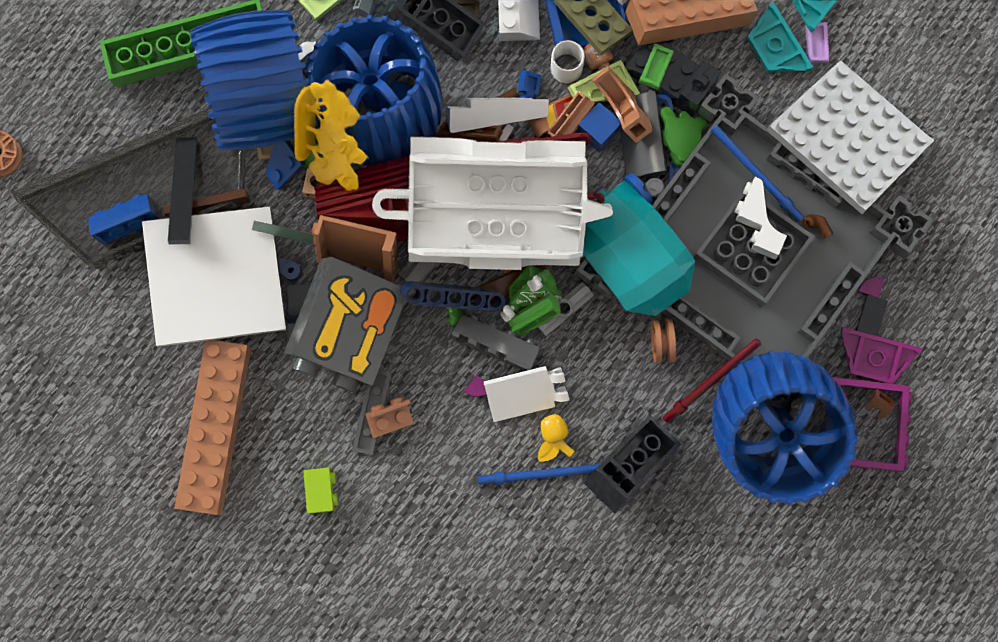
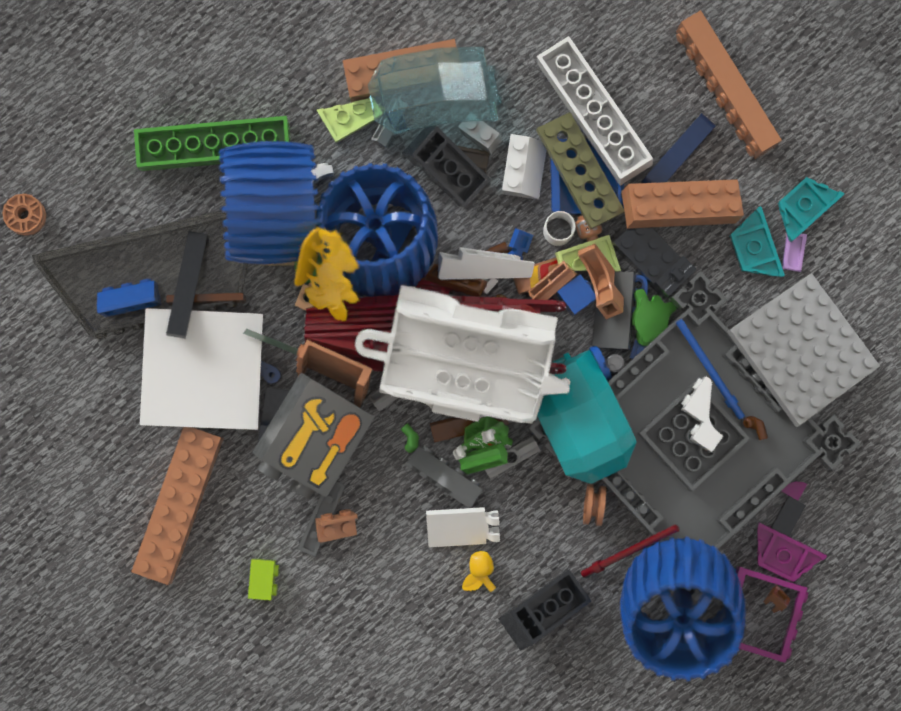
camera: 10 degrees right, 5 degrees up
blue wing [265,141,306,190] -> none
dark blue beam [400,281,506,312] -> none
magenta tile [464,375,487,397] -> none
blue bar [478,464,600,485] -> none
bright green tile [639,44,674,90] -> none

